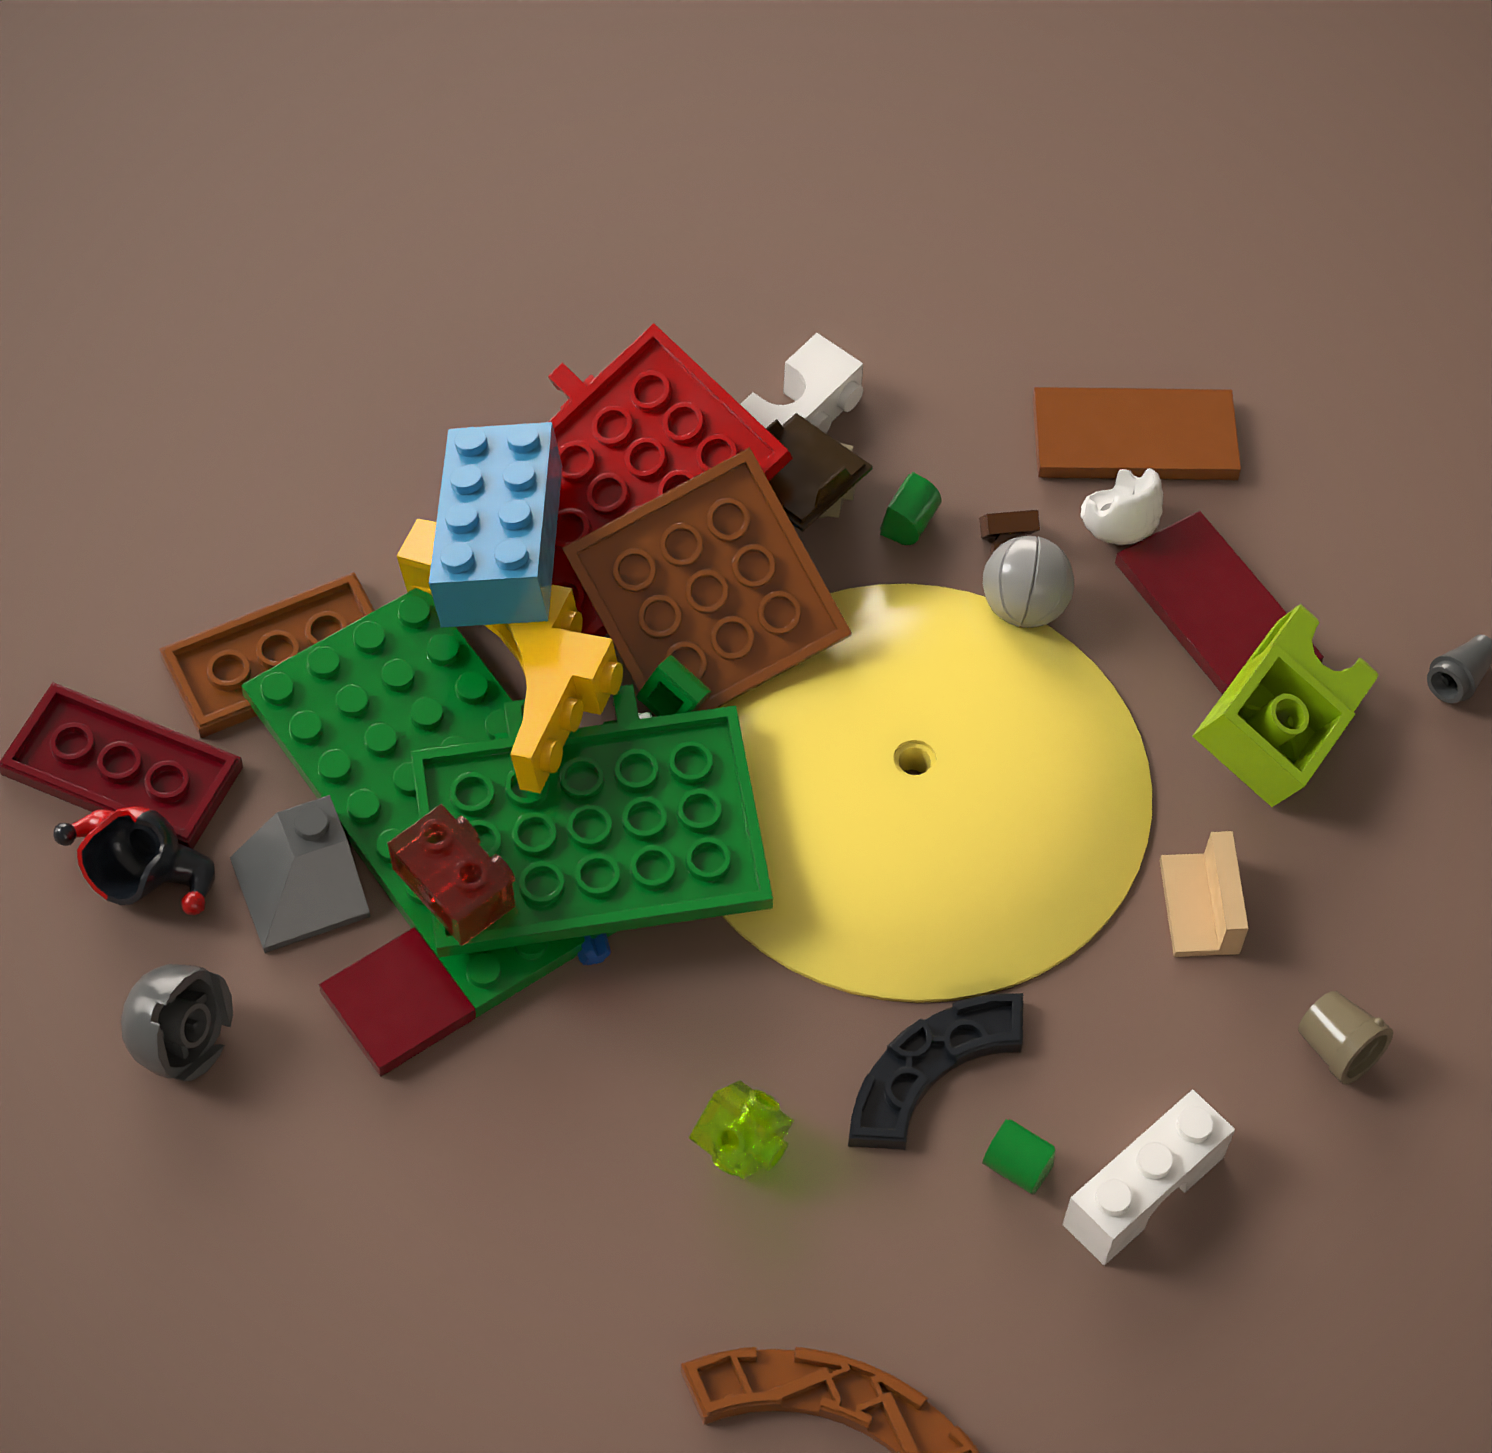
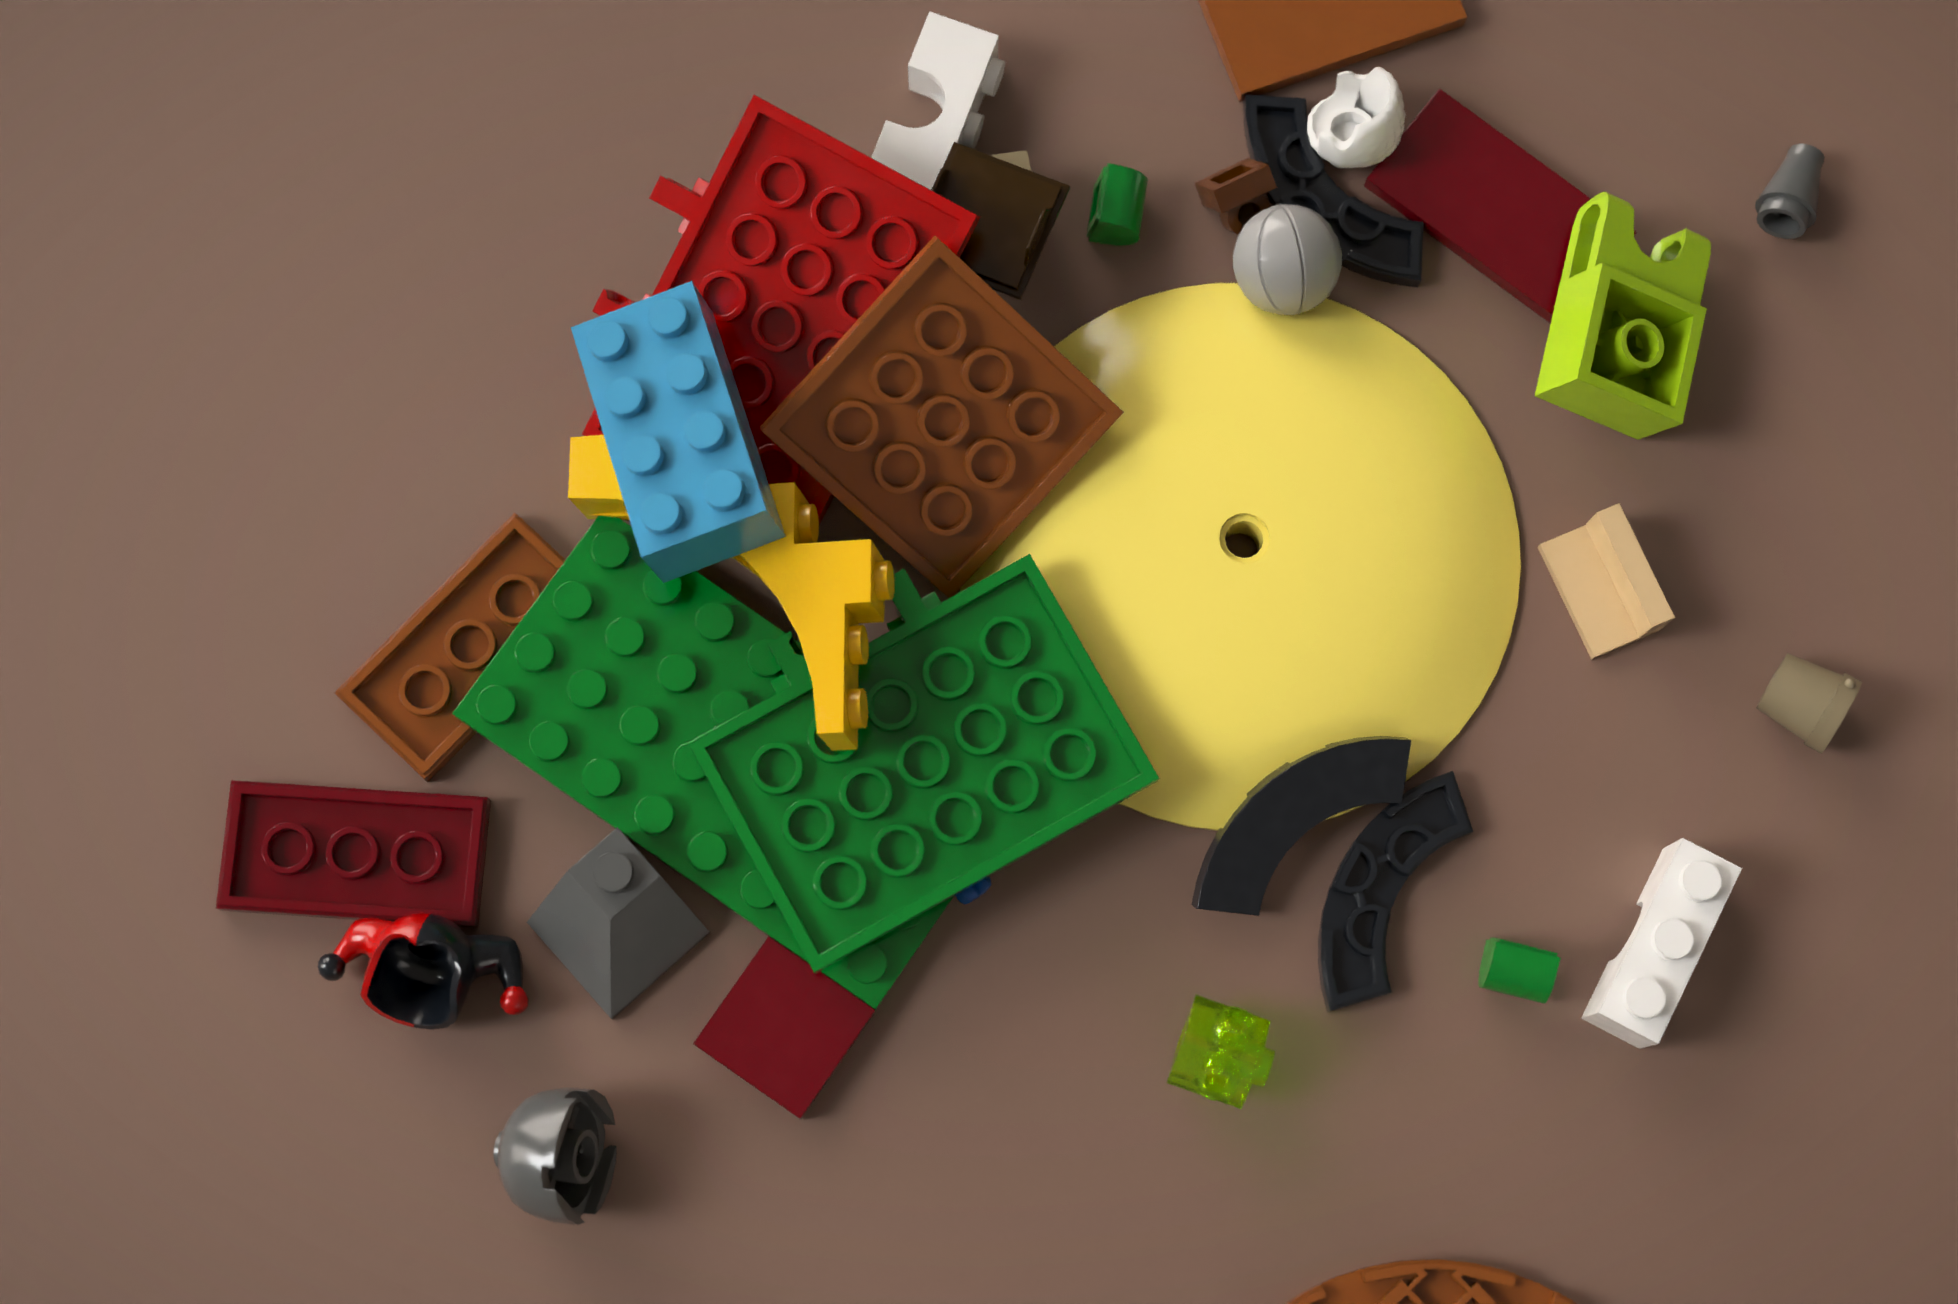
camera: 20 degrees left, 20 degrees up
clear red brick [387,804,516,946] -> none
green brick [635,655,712,716] -> none
none -> black tile [1191,736,1411,916]
none -> black tile [1243,94,1424,287]

